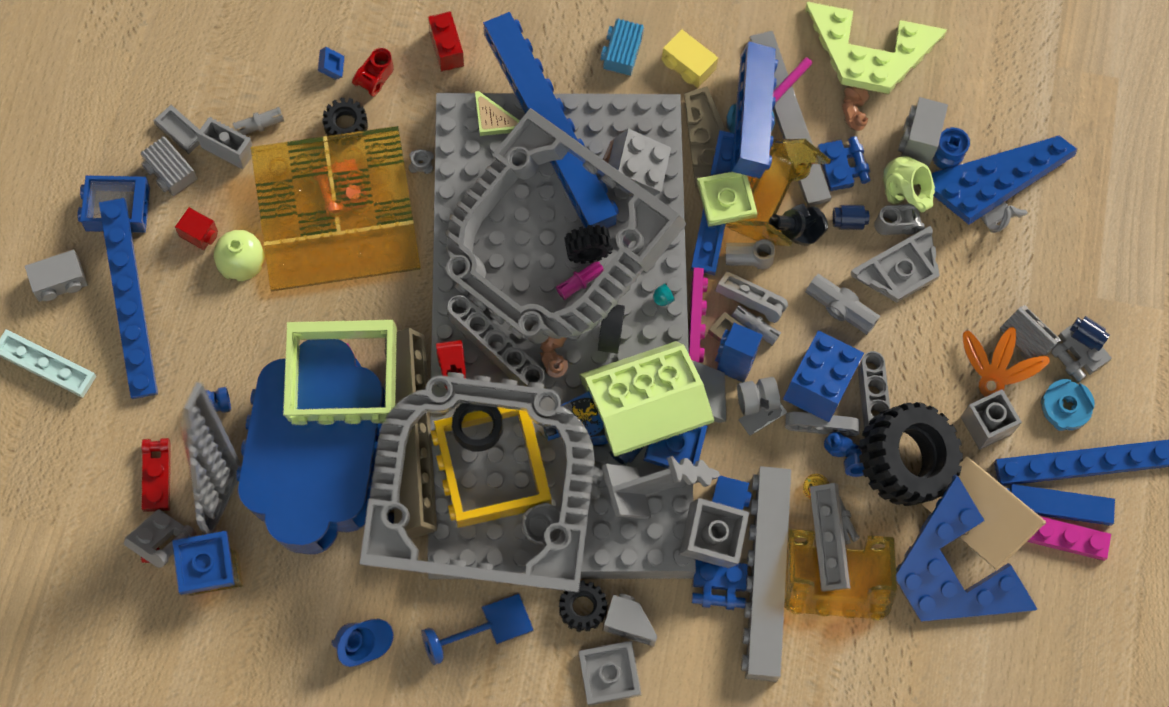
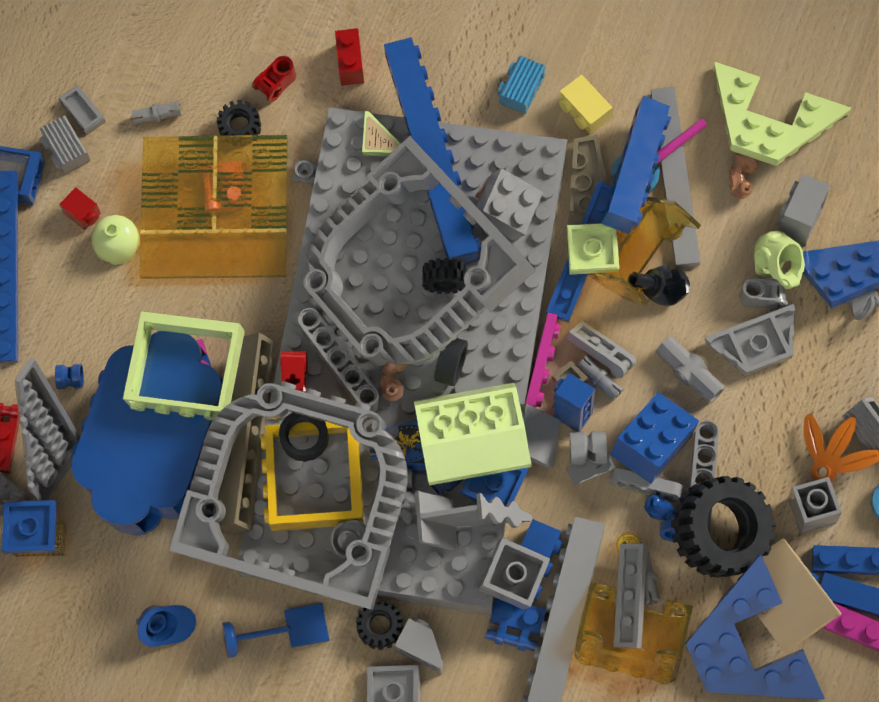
camera: 20 degrees right, 0 degrees up
light grey brick [197,117,254,169] -> none
blue plate [318,47,344,80] -> none
dark pink axle [555,261,604,300] -> none
teal hinge [653,283,675,306] -> none
light grey piece [726,239,775,269] -> none
blue plate [817,136,871,192] -> none
dark blue brick [832,205,870,230] -> none
blue wheel [932,127,970,170] -> none

